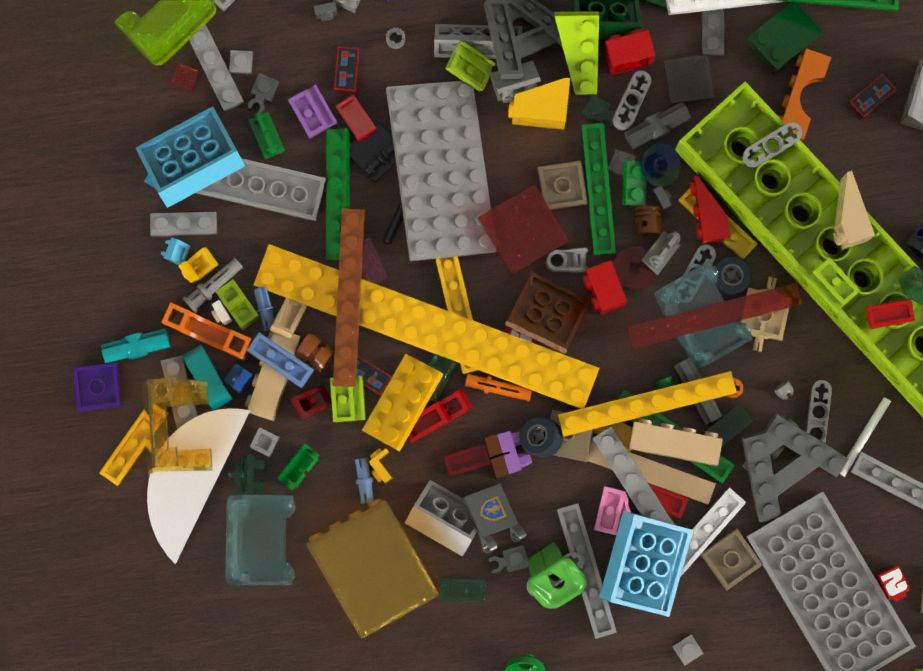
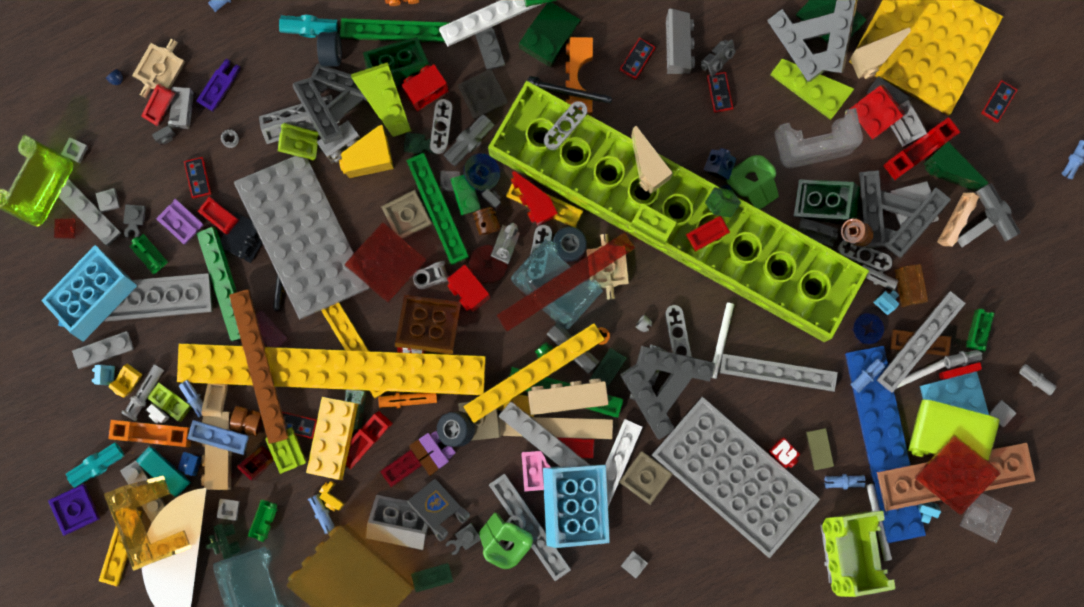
camera: 20 degrees left, 0 degrees up
none -> black piece [527,76,612,104]

